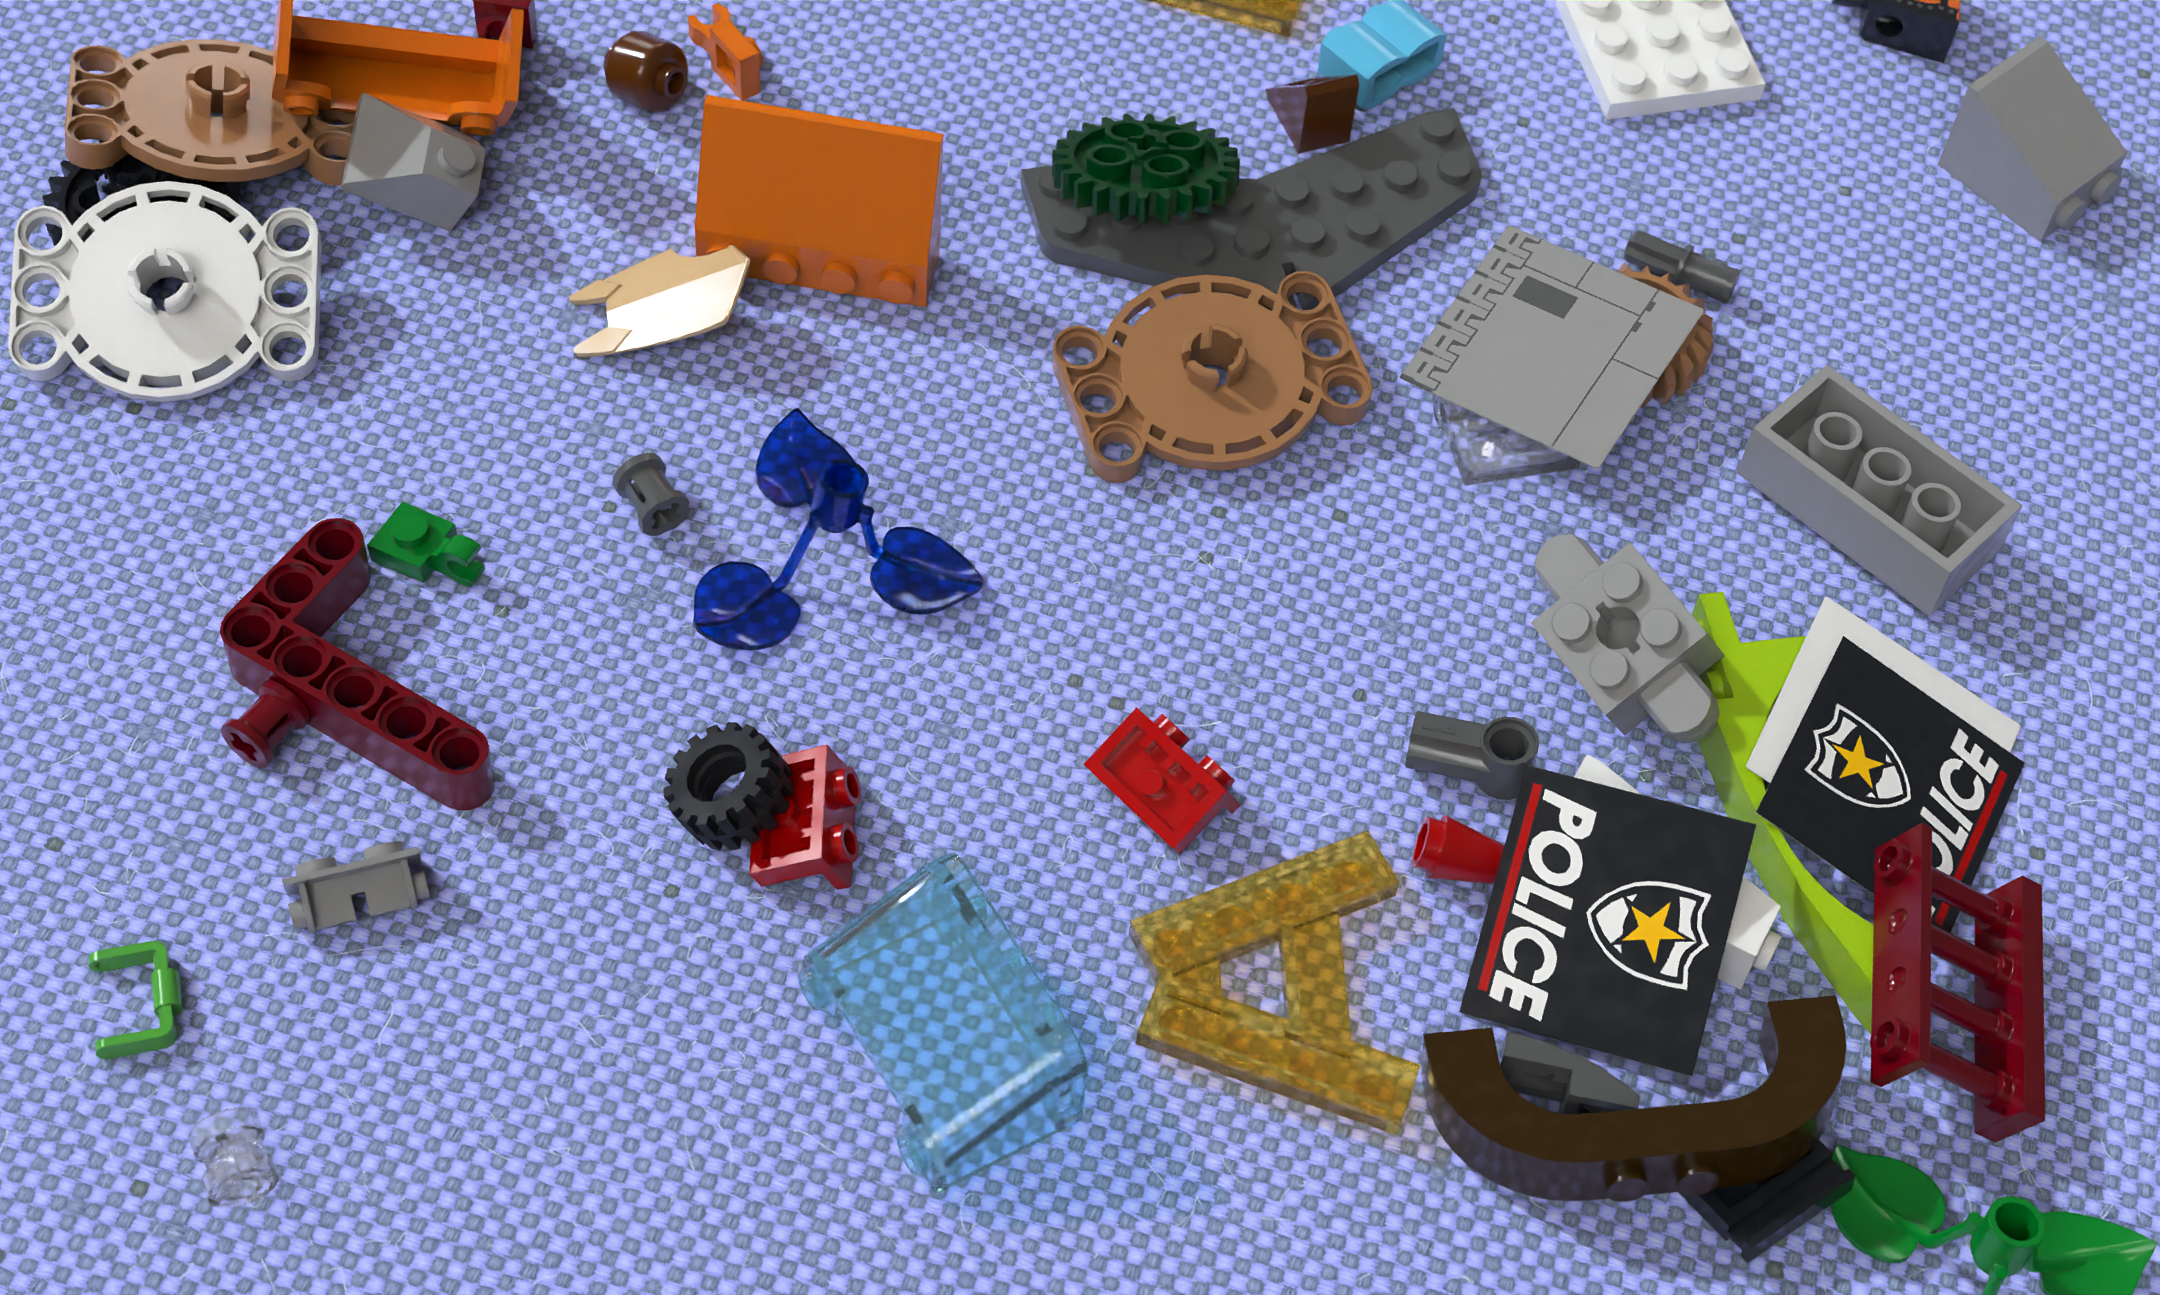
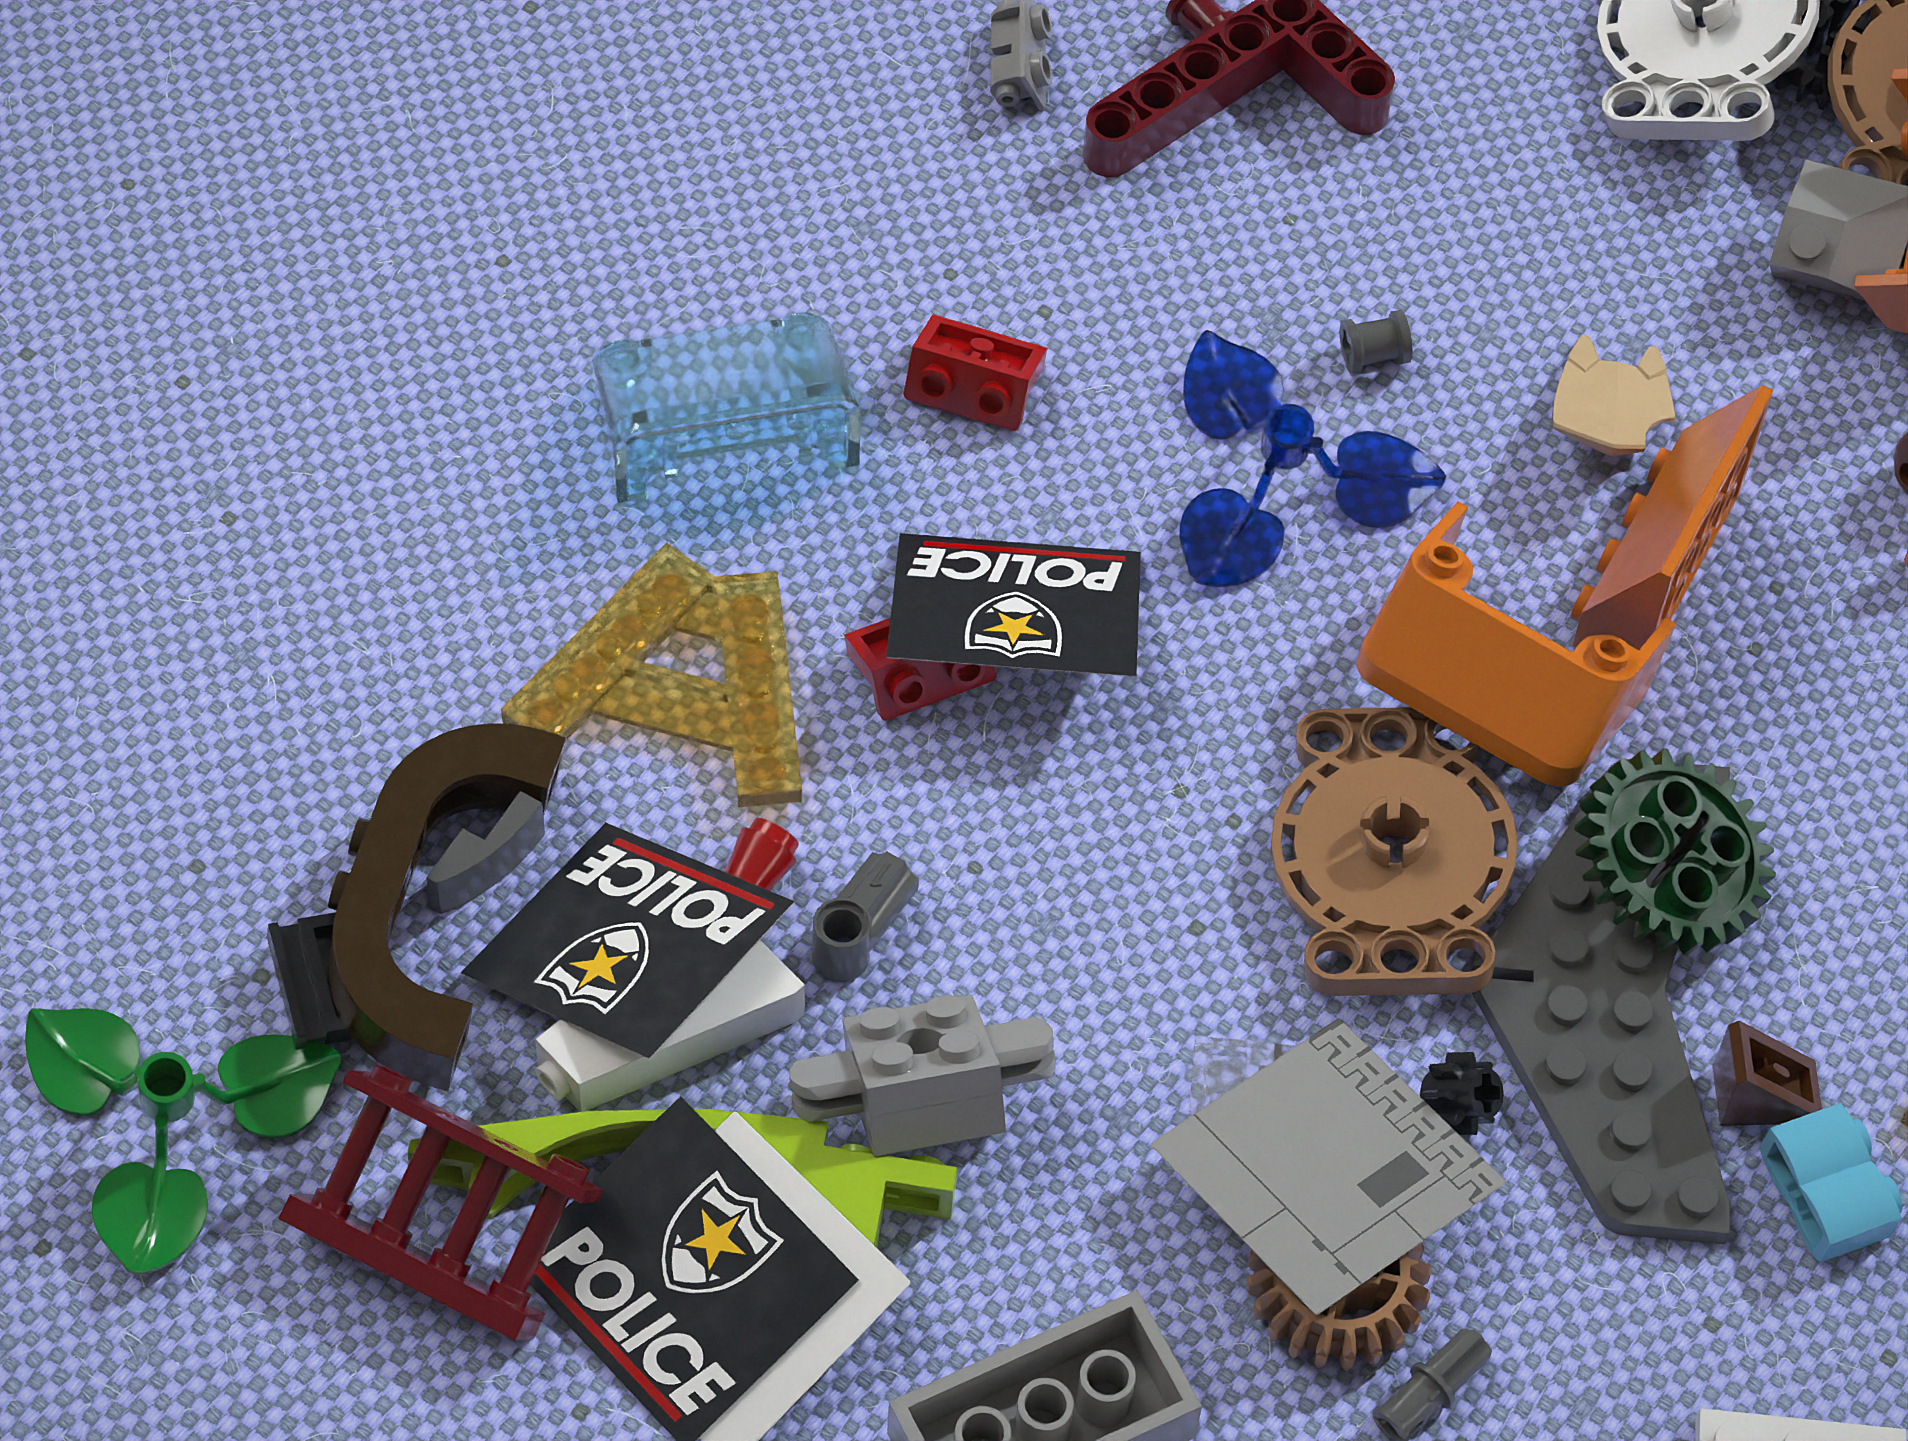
camera: 110 degrees right, 5 degrees up
green plate [367,501,485,587] -> none
black tyre [663,722,794,851] -> none
none -> black sticker [886,533,1141,677]
none -> orange windscreen [1356,501,1677,786]
none -> black gear [1420,1052,1504,1135]

